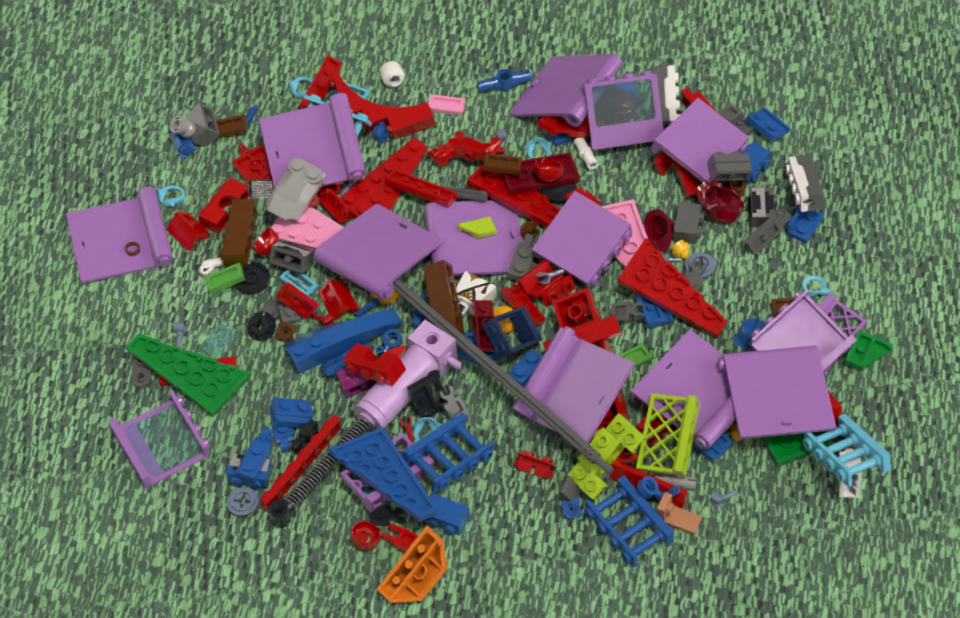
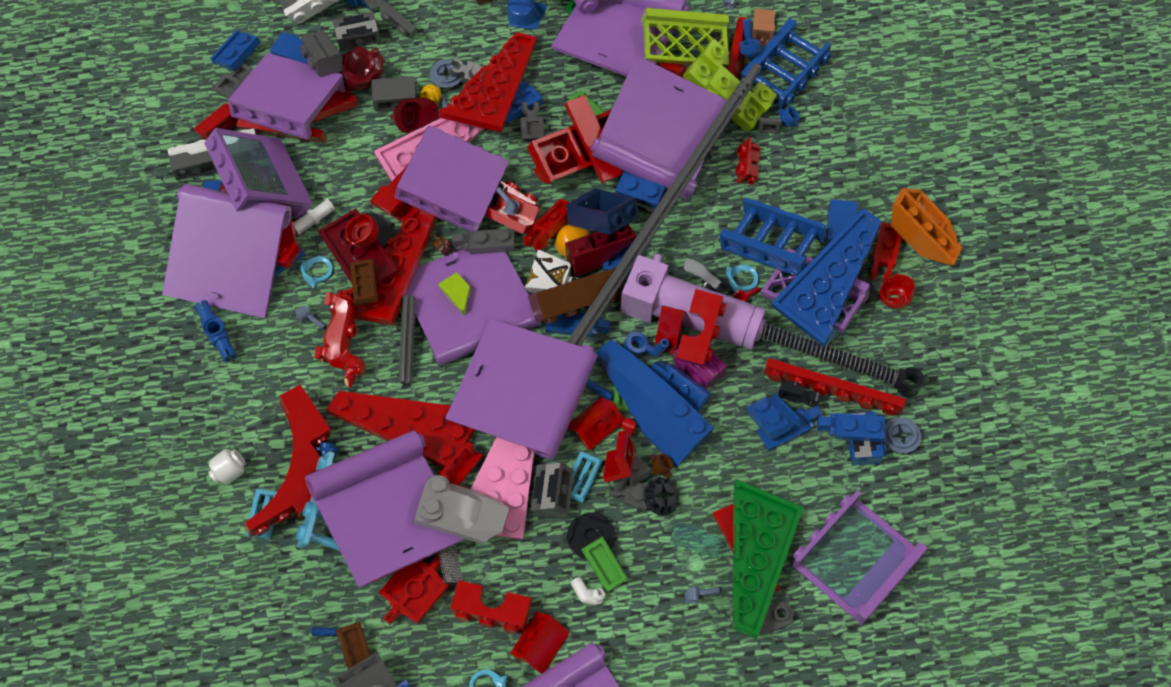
camera: 110 degrees left, 10 degrees up
reddish brown brick [220,199,258,267] -> none
red hair [253,227,279,256] -> none
medium azure piece [288,76,313,99] -> none
red tile [297,54,343,110] -> none
red tile [385,169,458,207] -> none
bright pink tile [428,95,466,115] -> none
dark grey plate [437,385,469,420] -> none

